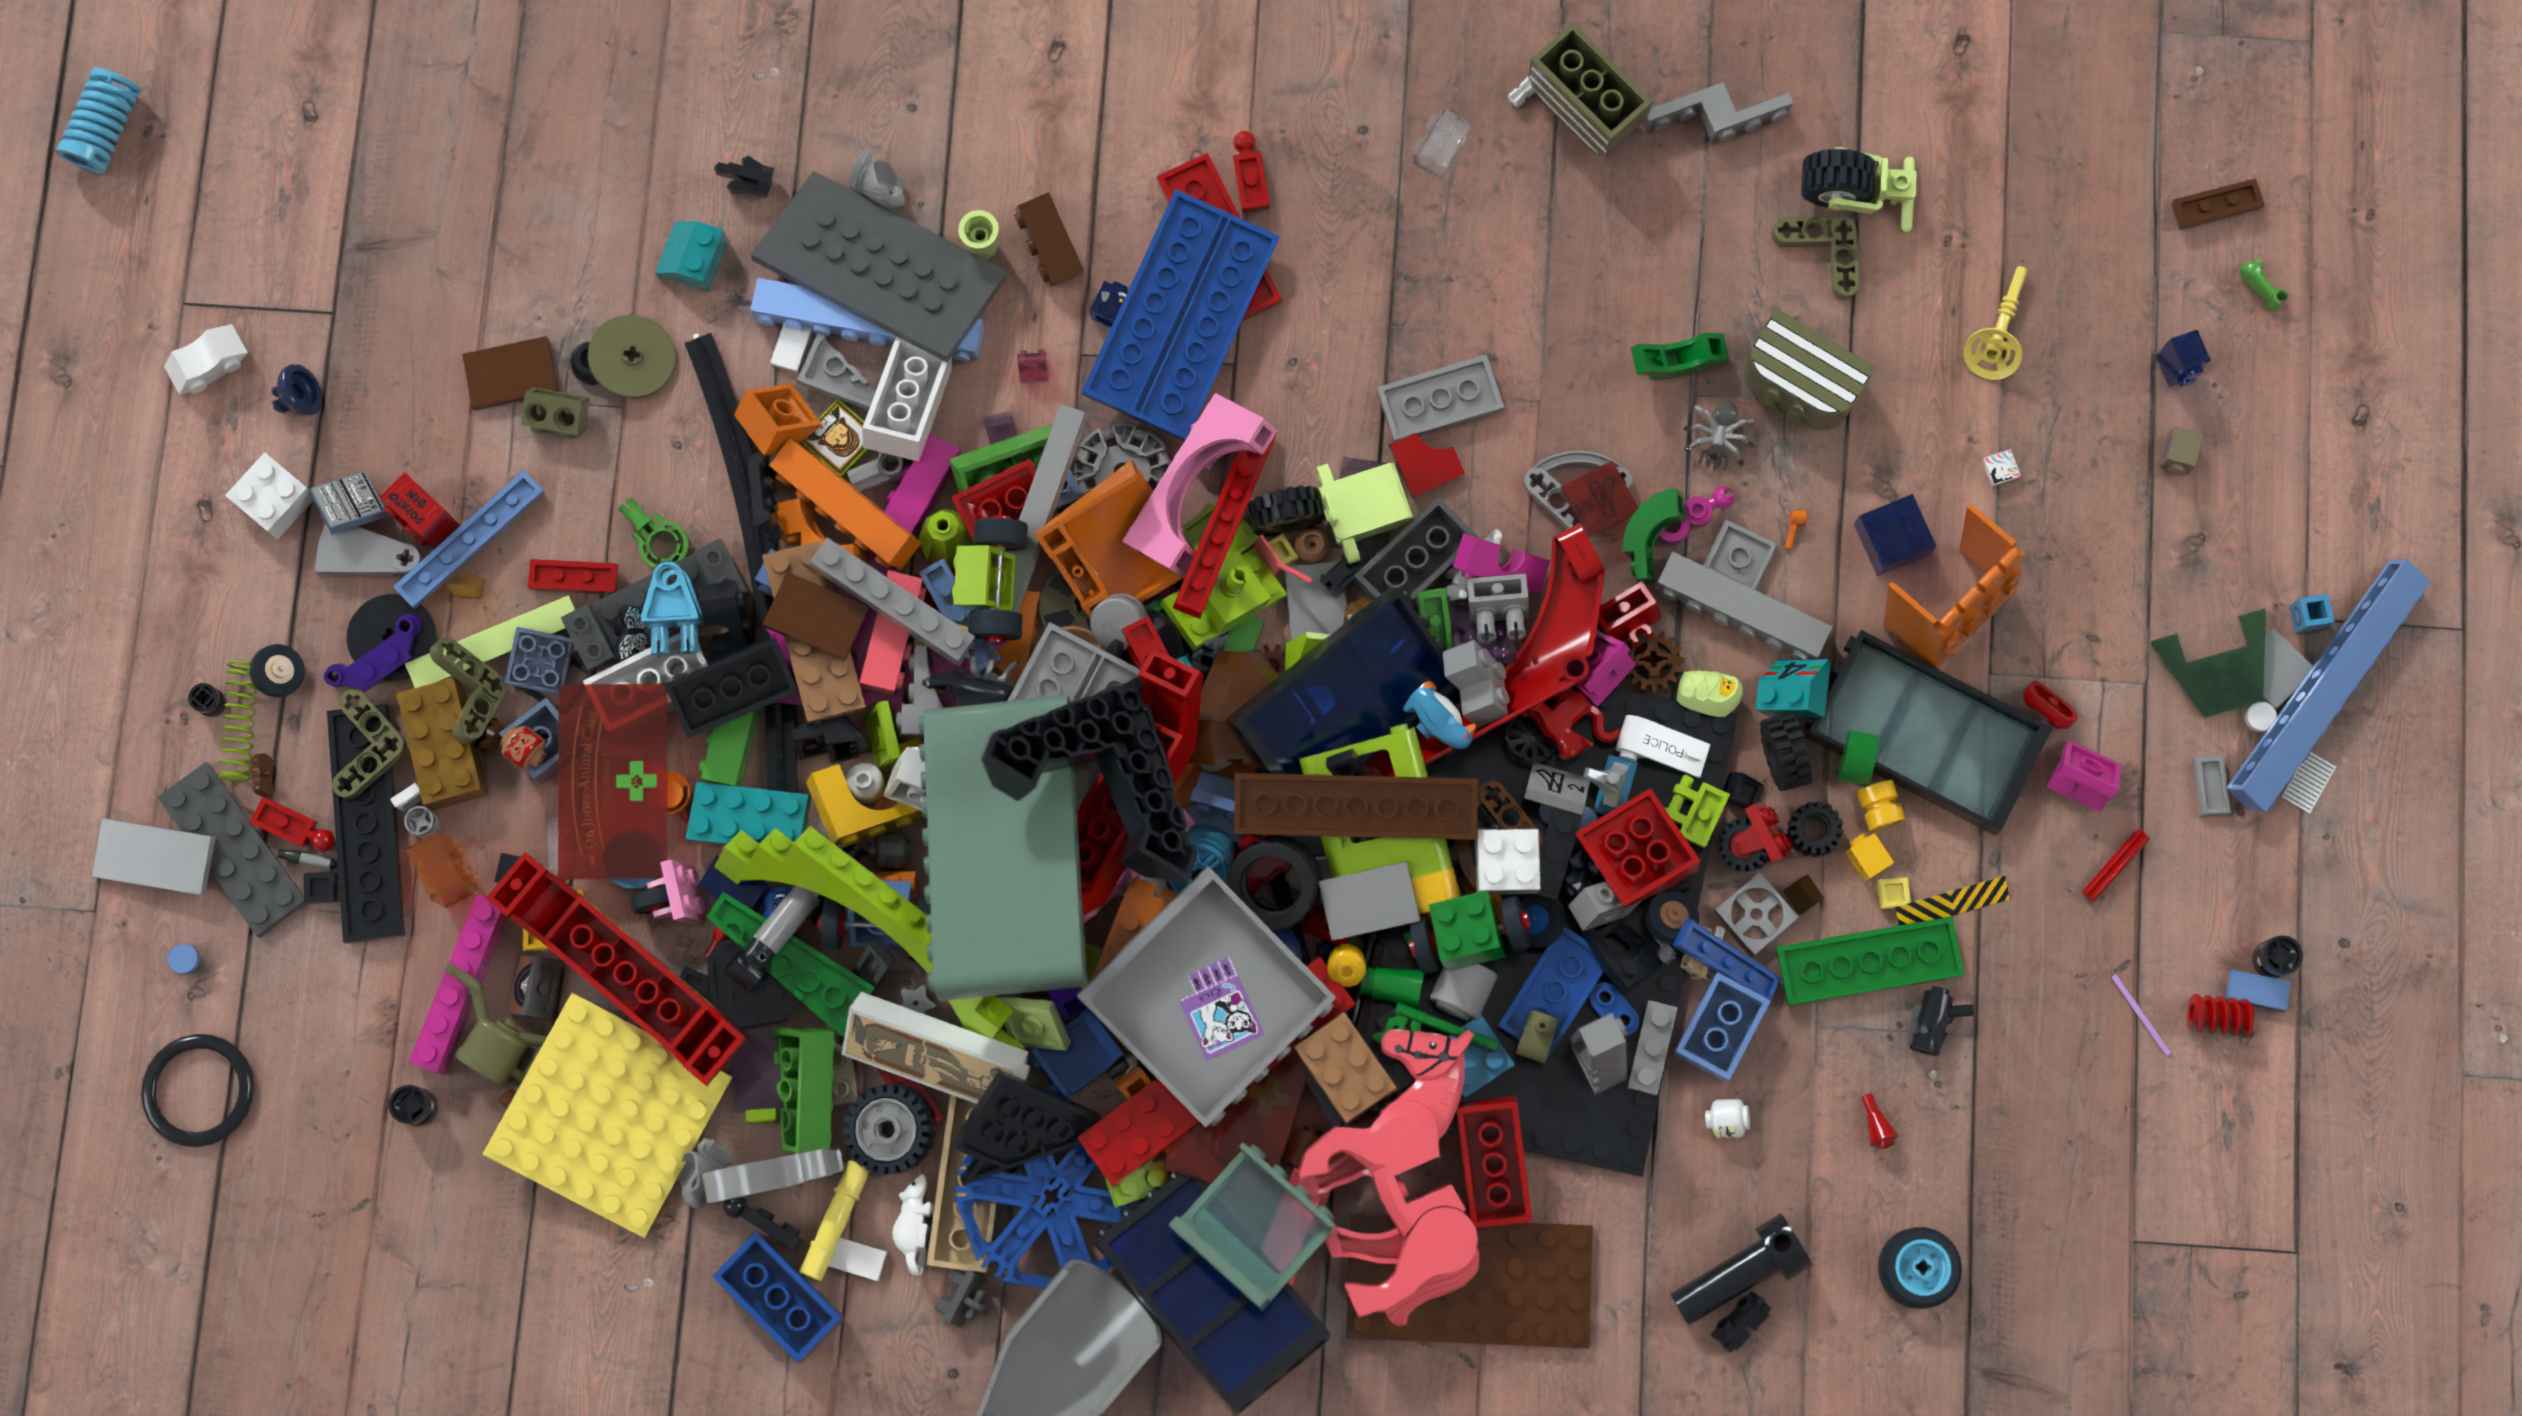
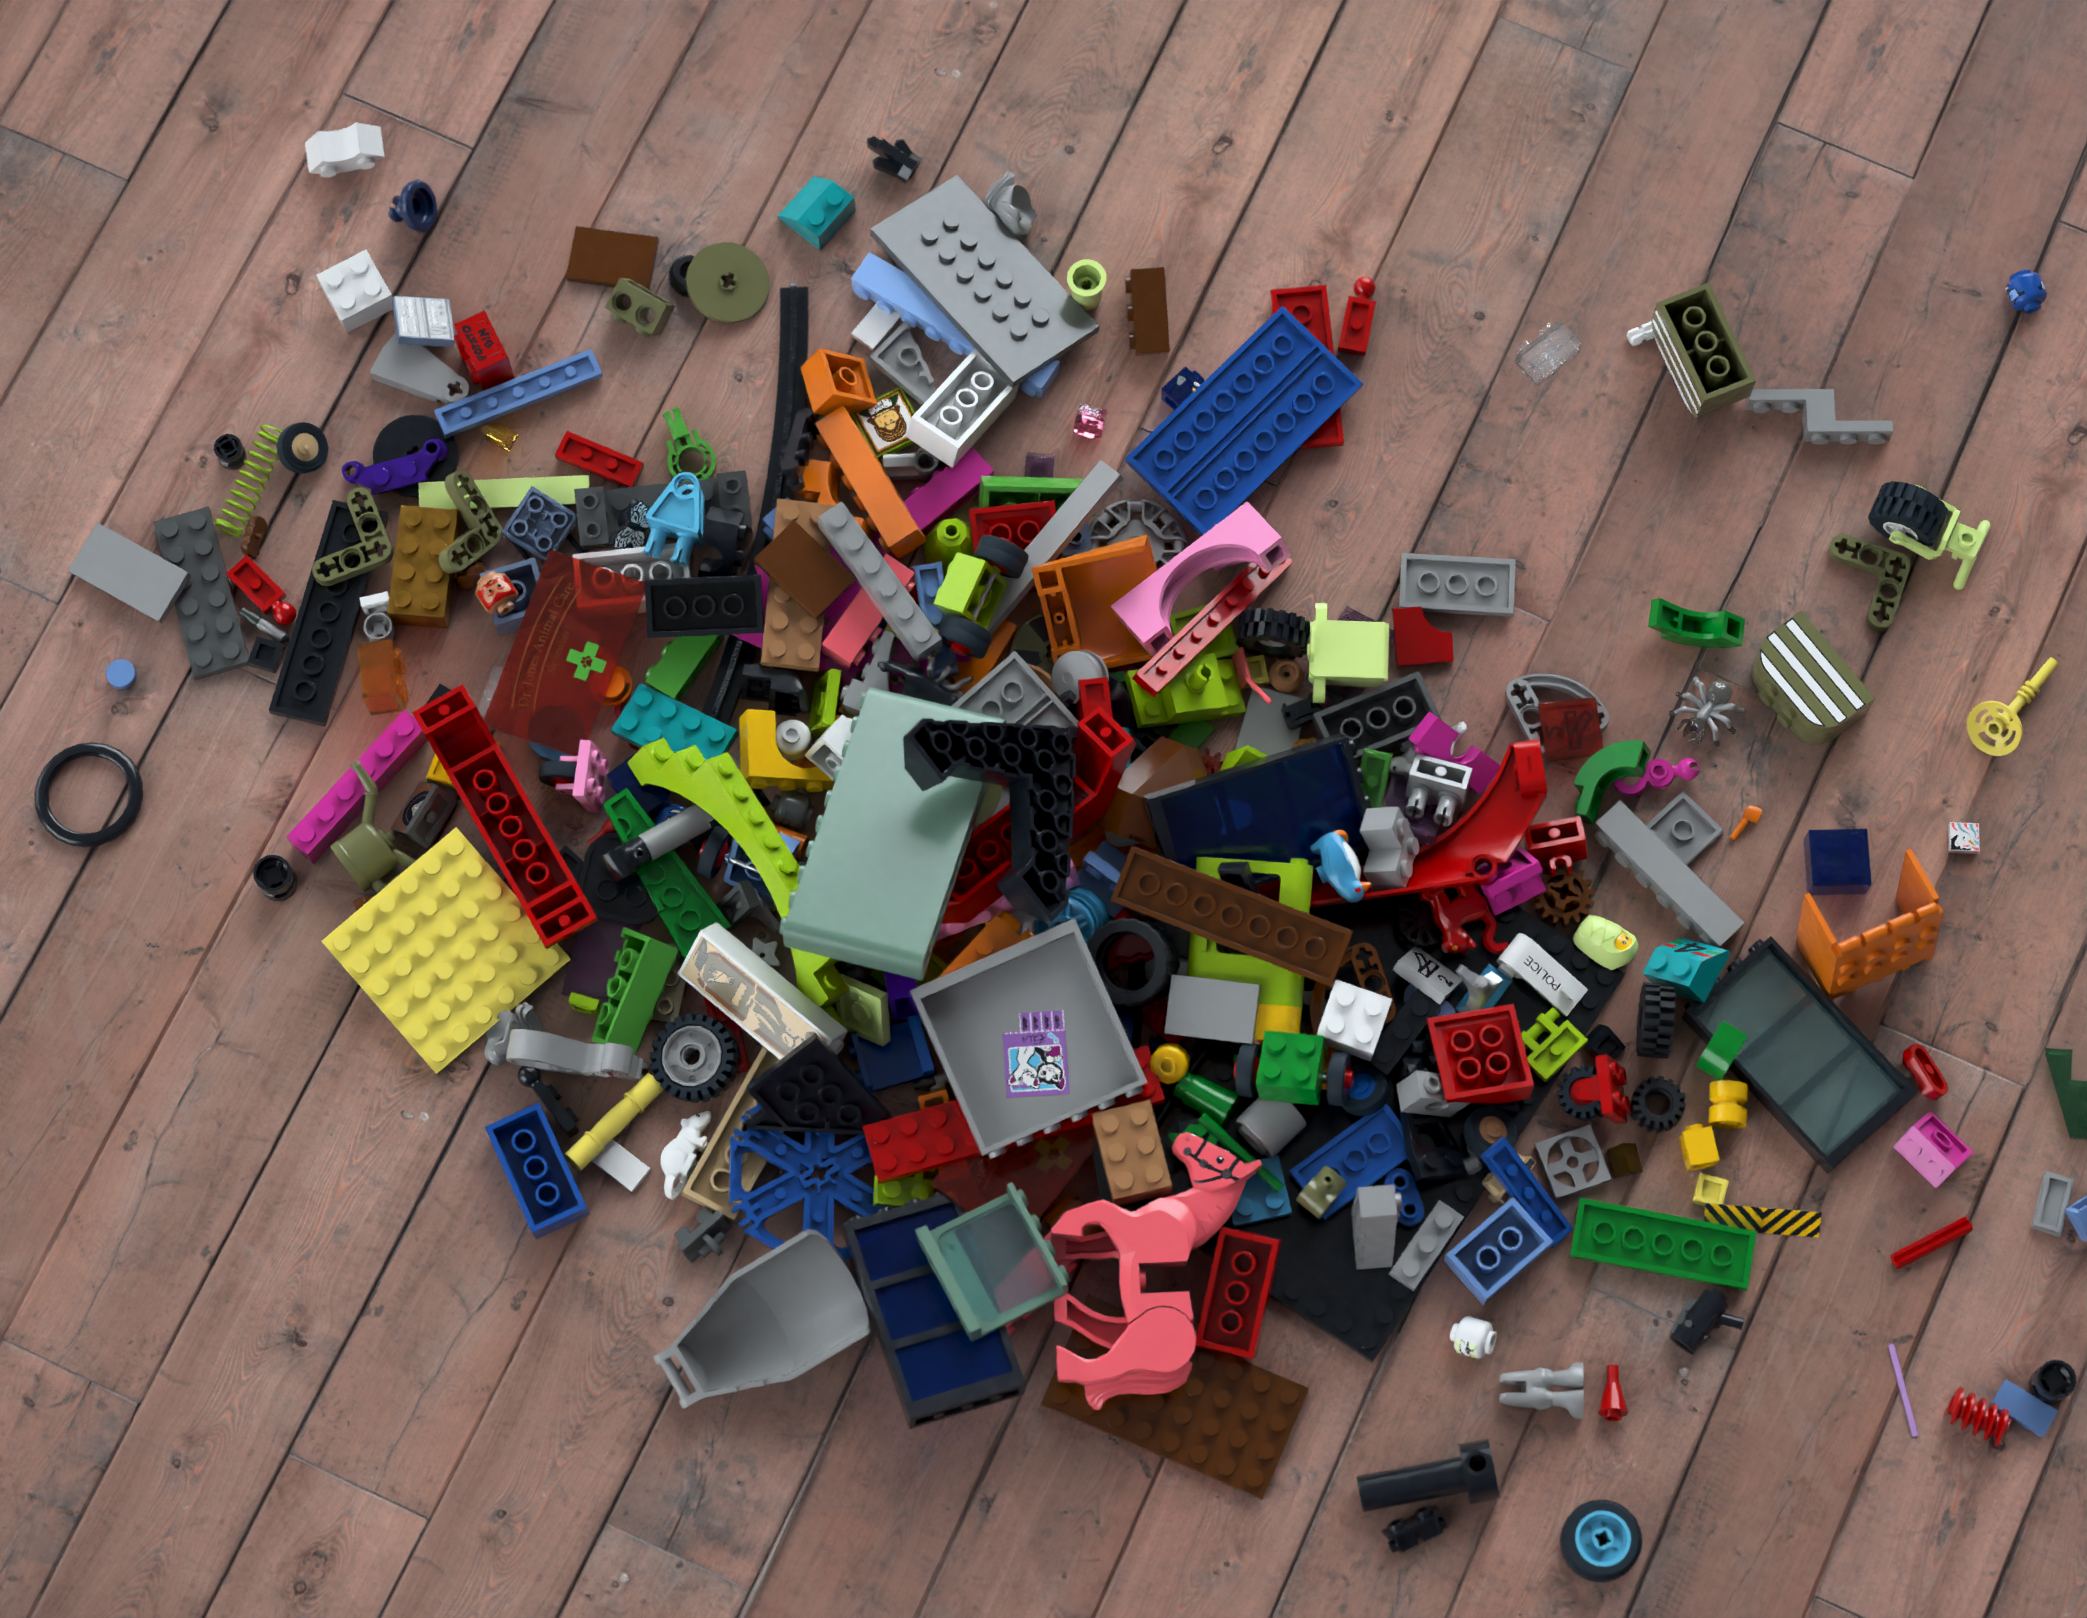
camera: 20 degrees right, 5 degrees down
none -> light grey piece [1499,1362,1584,1419]

